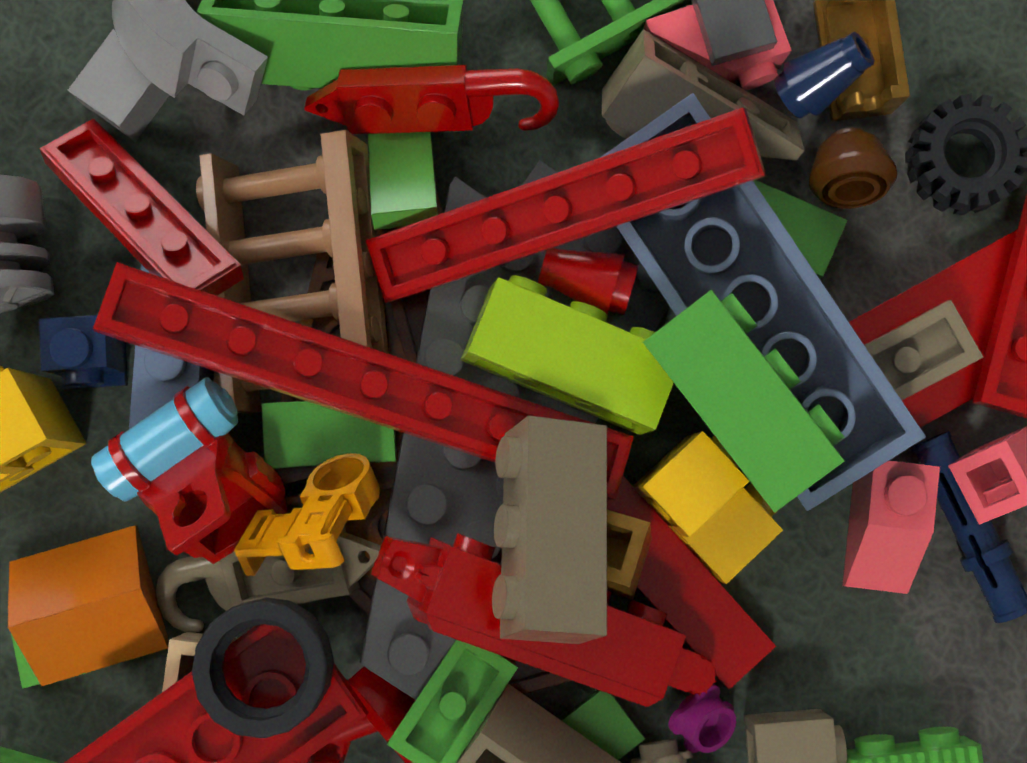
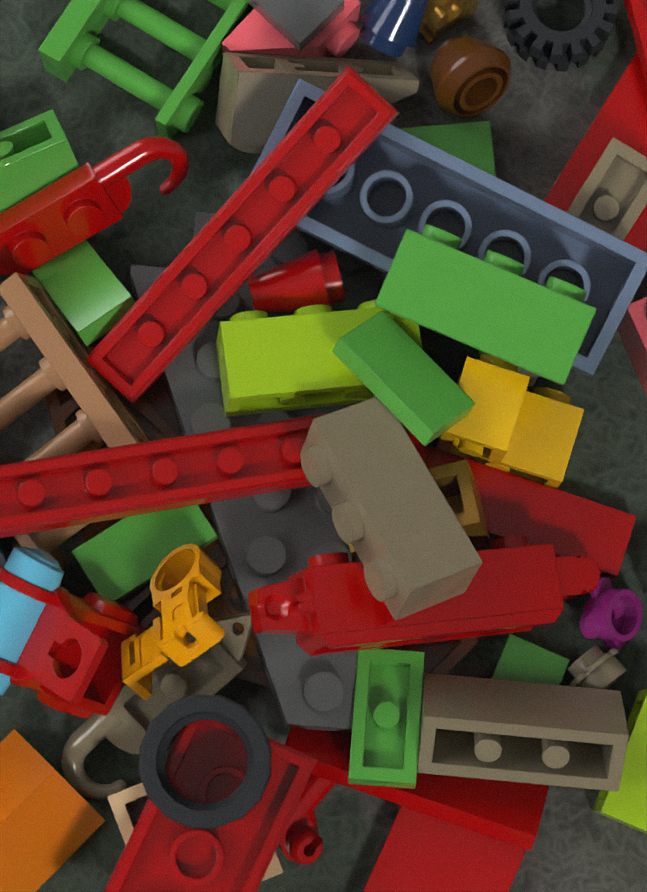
camera: 30 degrees left, 5 degrees down
none -> bright green tile [332,310,475,446]

